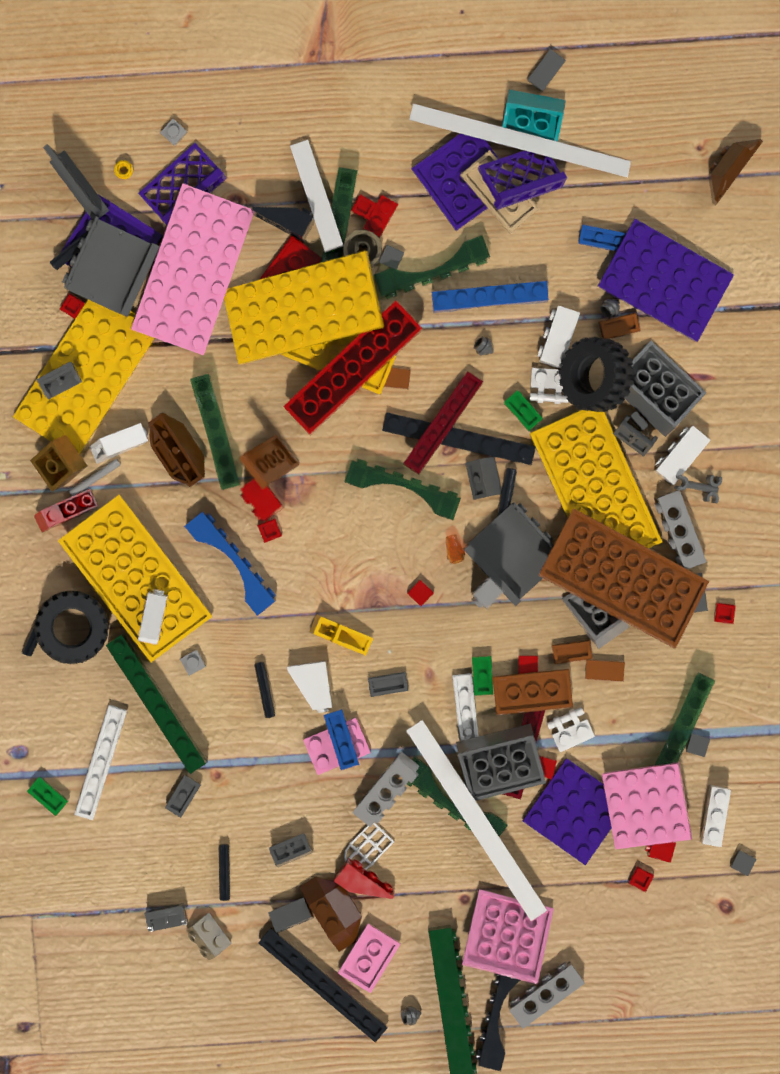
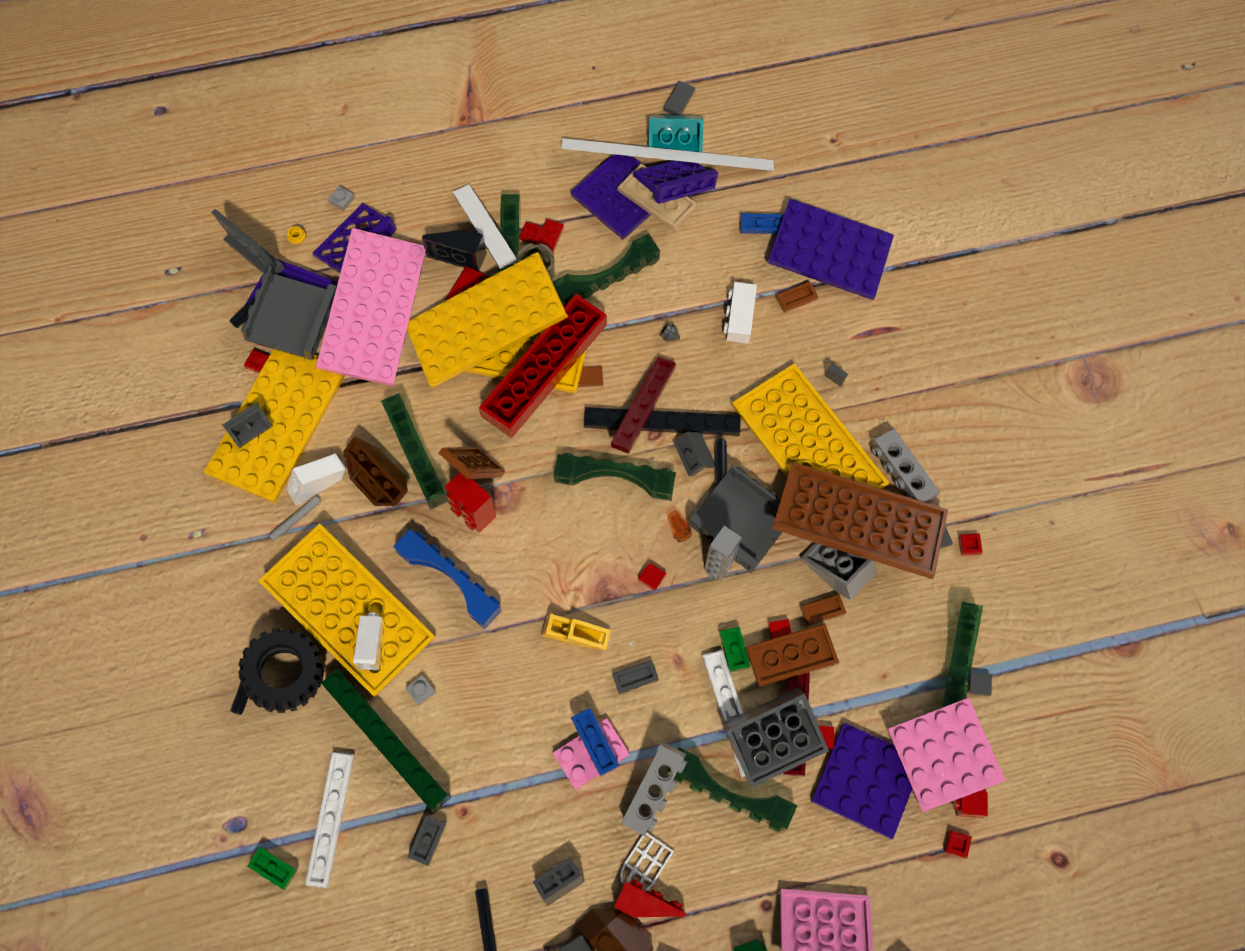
camera: 10 degrees left, 20 degrees down
pearl gold brick [30,435,88,492] -> none
red slope [34,489,98,533] -> none
black axle [254,662,275,718] -> none
red tile [257,519,282,543] -> none
white slope [287,661,332,713] -> none
dark grey tile [379,245,404,270] -> none
white sticker [406,720,547,921] -> none
blue arch [432,281,549,313] -> none
green plate [503,390,543,431] -> none
white plate [530,368,568,404] -> none
white plate [547,707,595,753] -> none
black tyre [559,337,634,412] -> none
dark orange tile [585,660,625,682] -> none
dark grey plate [600,299,620,318] -> none
dark grey hinge [613,415,658,457] -> none
dark grey slope [624,341,706,437] -> none
white brick [655,426,710,485] -> none
dark grey bar [674,475,722,504] -> none
white brick [700,785,731,847] -> none
reddish brown wedge [708,139,763,206] -> none
dark grey tile [730,850,757,876] -> none

